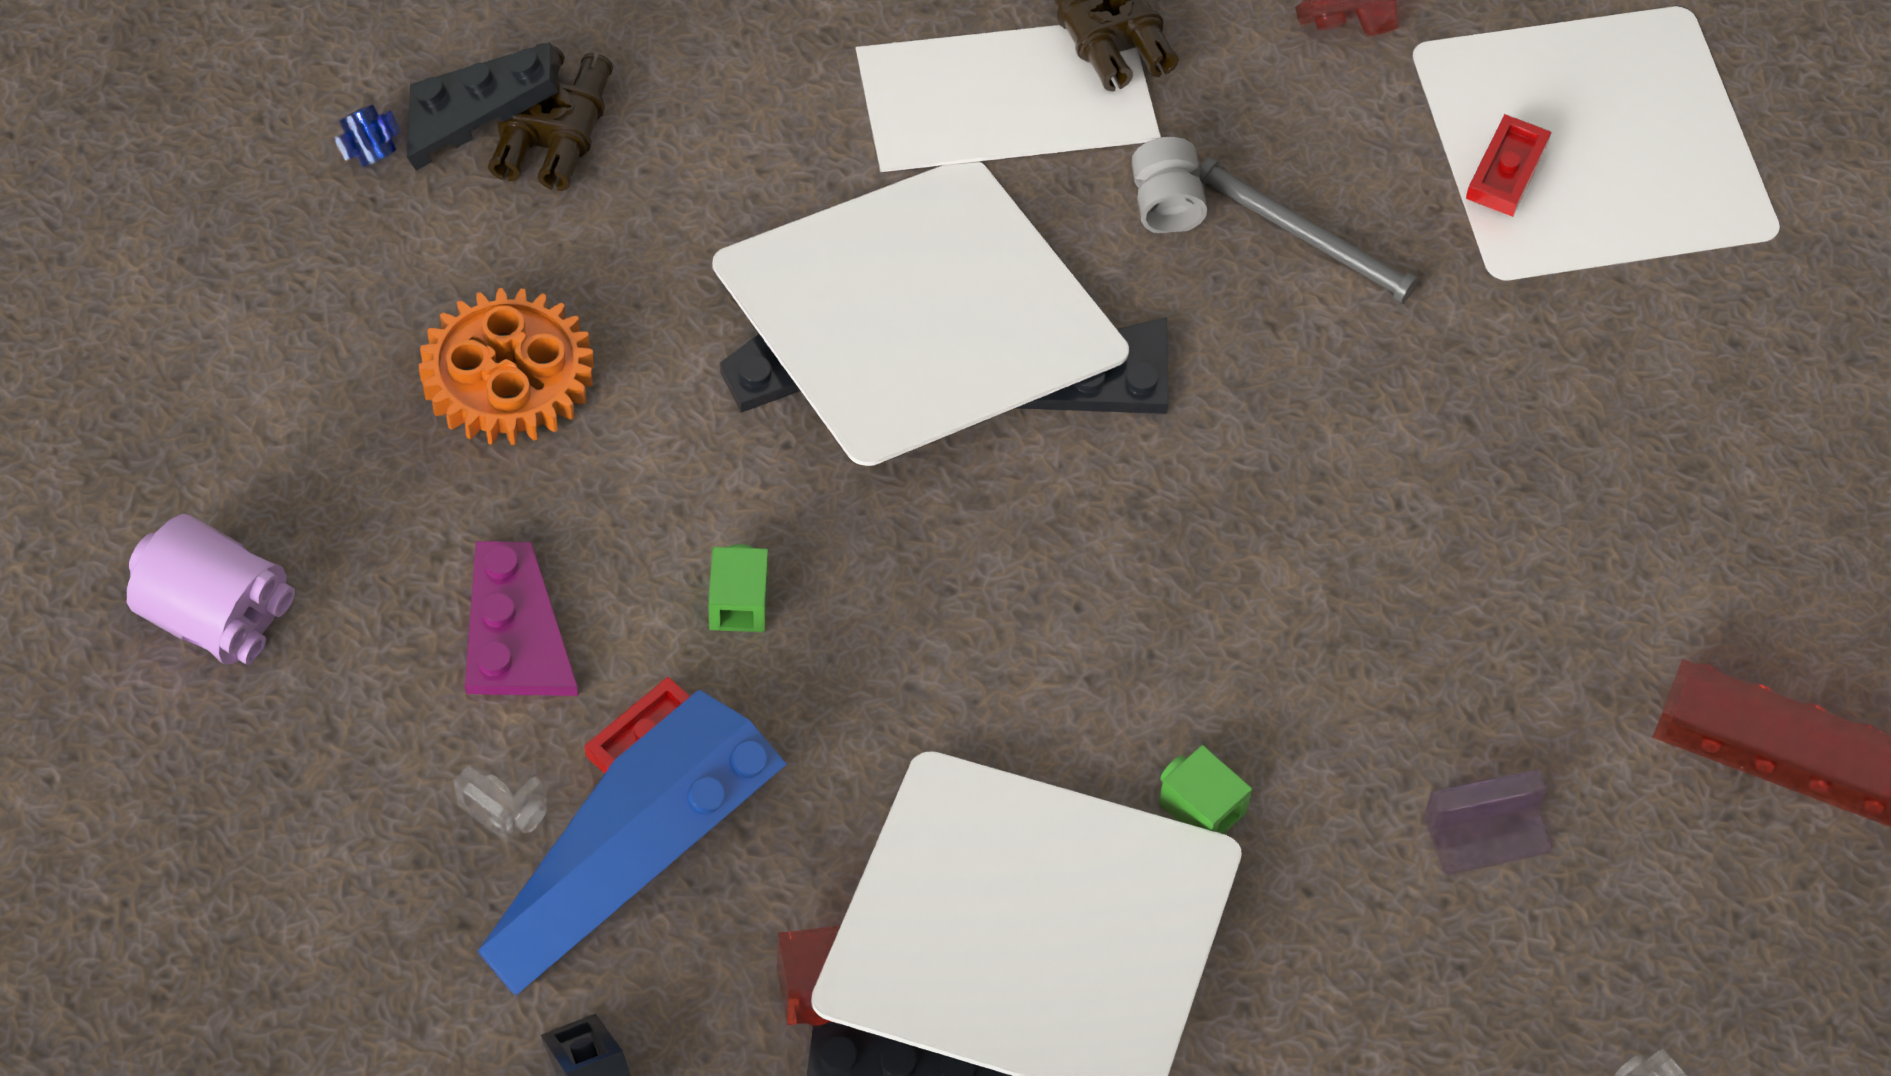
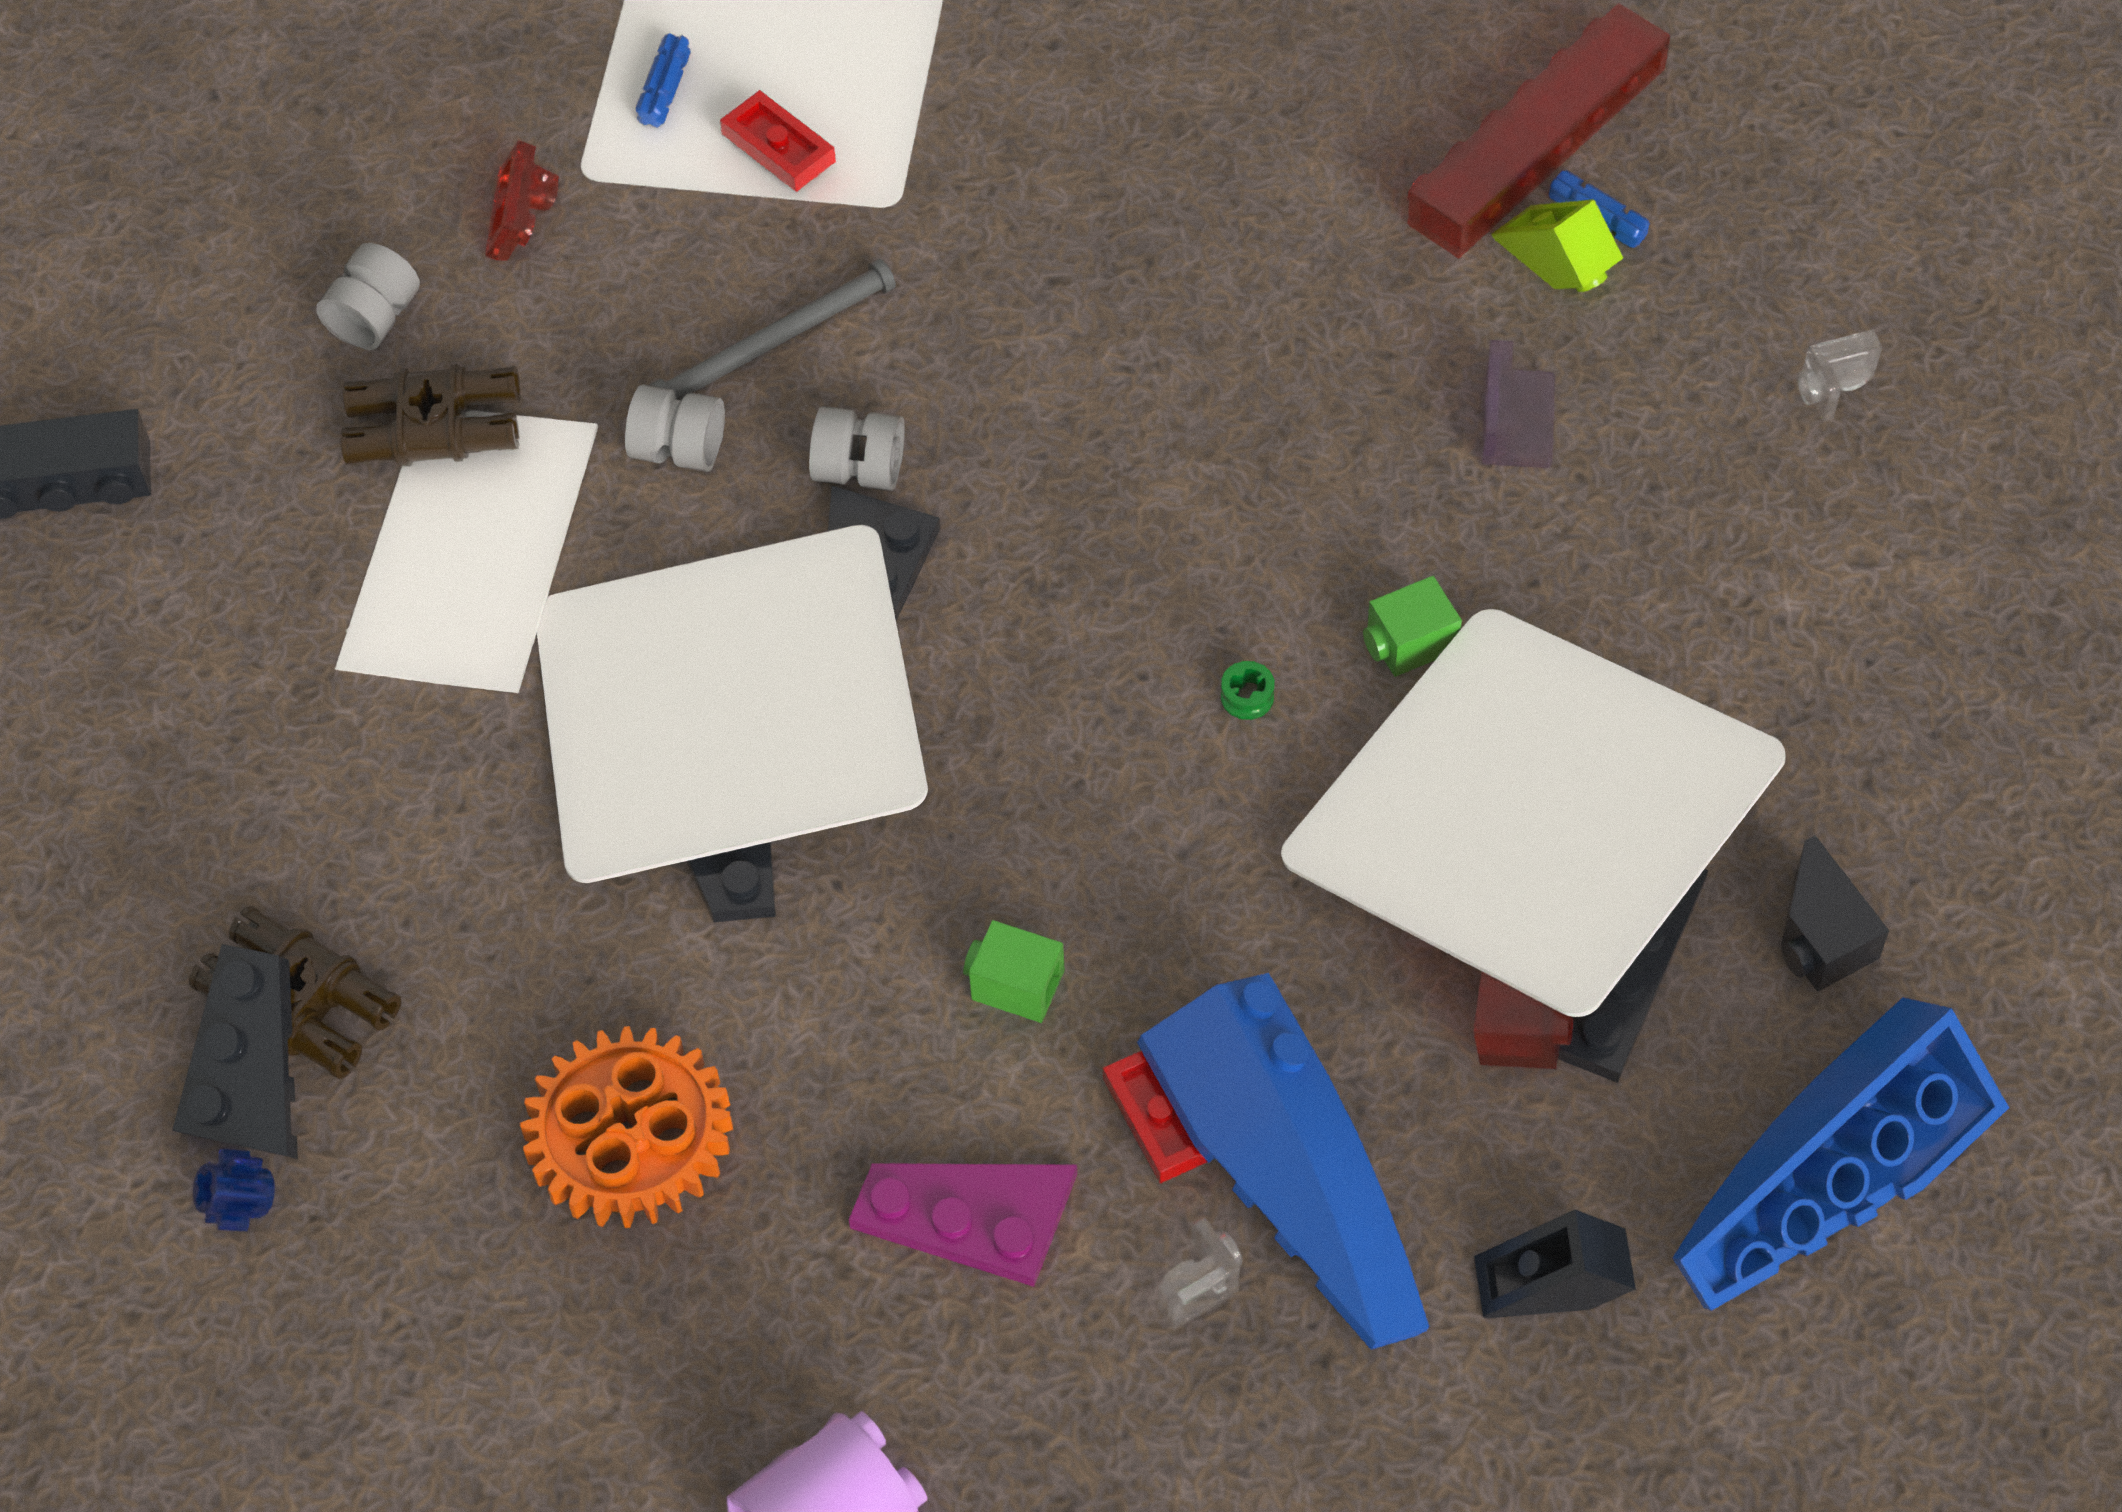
camera: 65 degrees left, 0 degrees up
none -> blue axle [635,33,691,127]
none -> light grey wheel [809,406,905,491]
none -> green bush [1221,661,1275,720]
none -> lime slope [1491,199,1623,292]
none -> blue axle [1549,170,1650,248]

